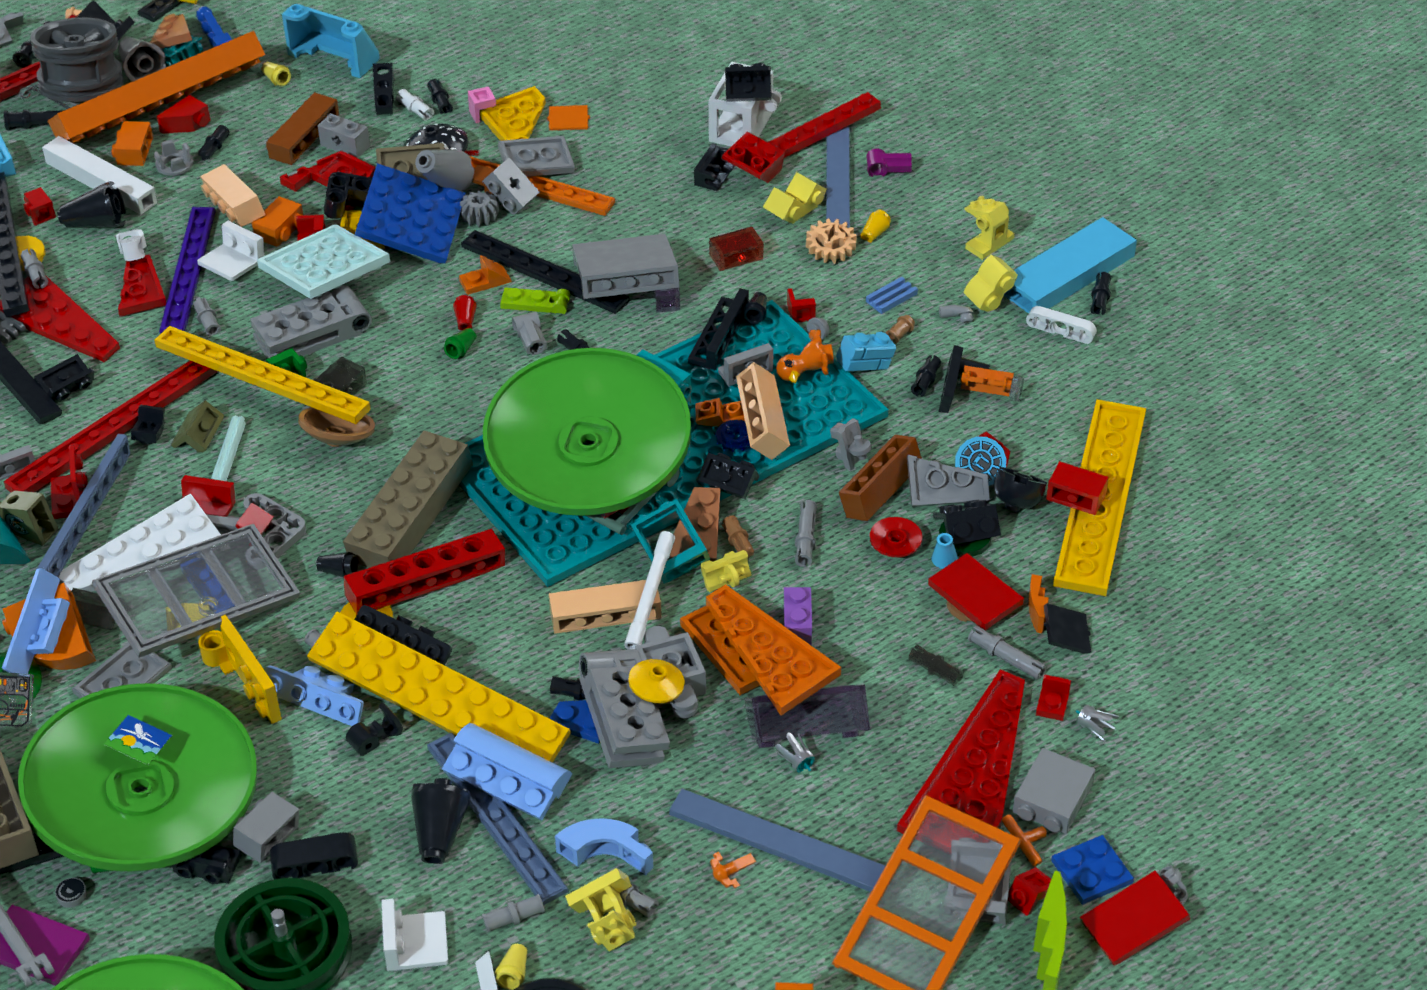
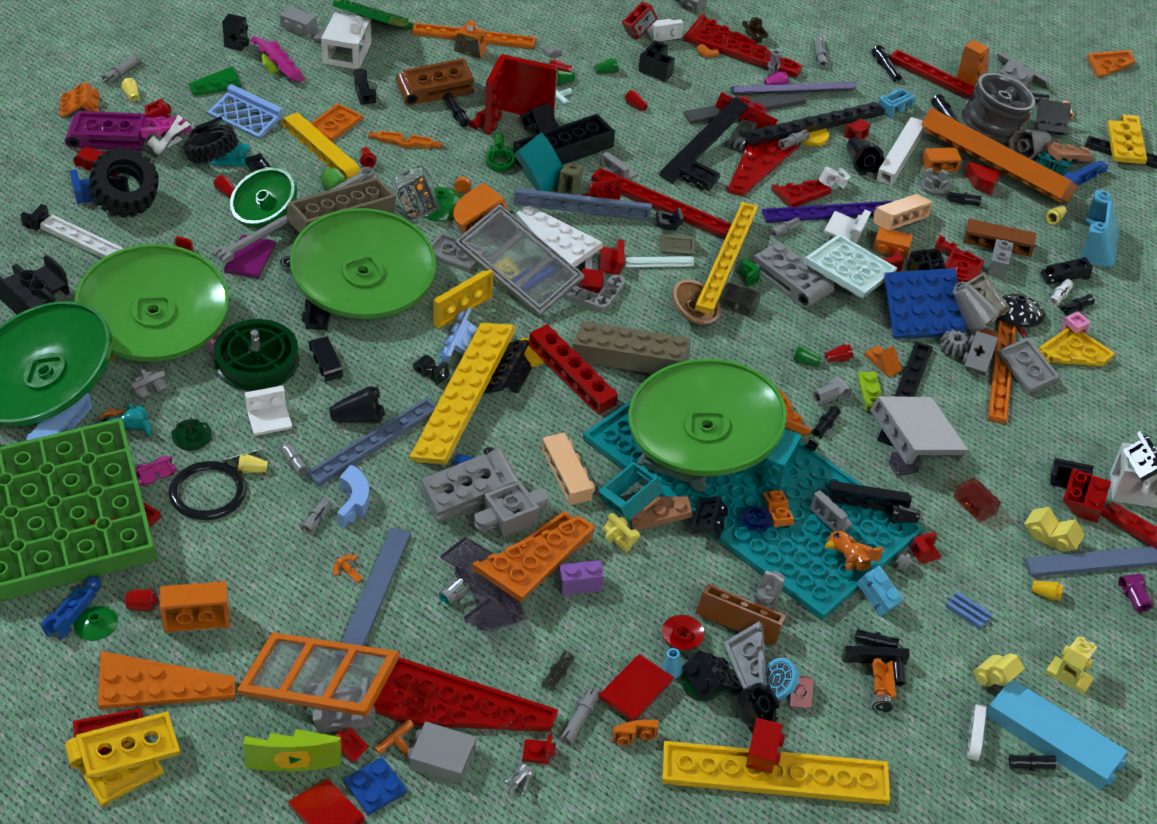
camera: 75 degrees right, 0 degrees up
light blue bracket [2,568,70,677] -> none
sticker [103,715,172,765] -> none
light grey brick [233,792,299,863] -> none
black cone [316,552,358,577] -> none
light blue brick [442,723,572,821] -> none
orange piece [547,105,590,131] -> none
light yellow tile [565,868,636,951] -> none
white piece [624,531,675,649] -> none
yellow dish [628,659,685,703] -> none
medium nougat axle [722,515,754,559] -> none
light nougat brick [736,362,790,460] -> none
light grey pin [795,500,817,567] -> none
light nougat gear [806,218,857,264] -> none
medium nougat pin [886,315,915,344] -> none
light grey arm [939,305,974,323] -> none
black piece [1044,603,1091,654] -> none

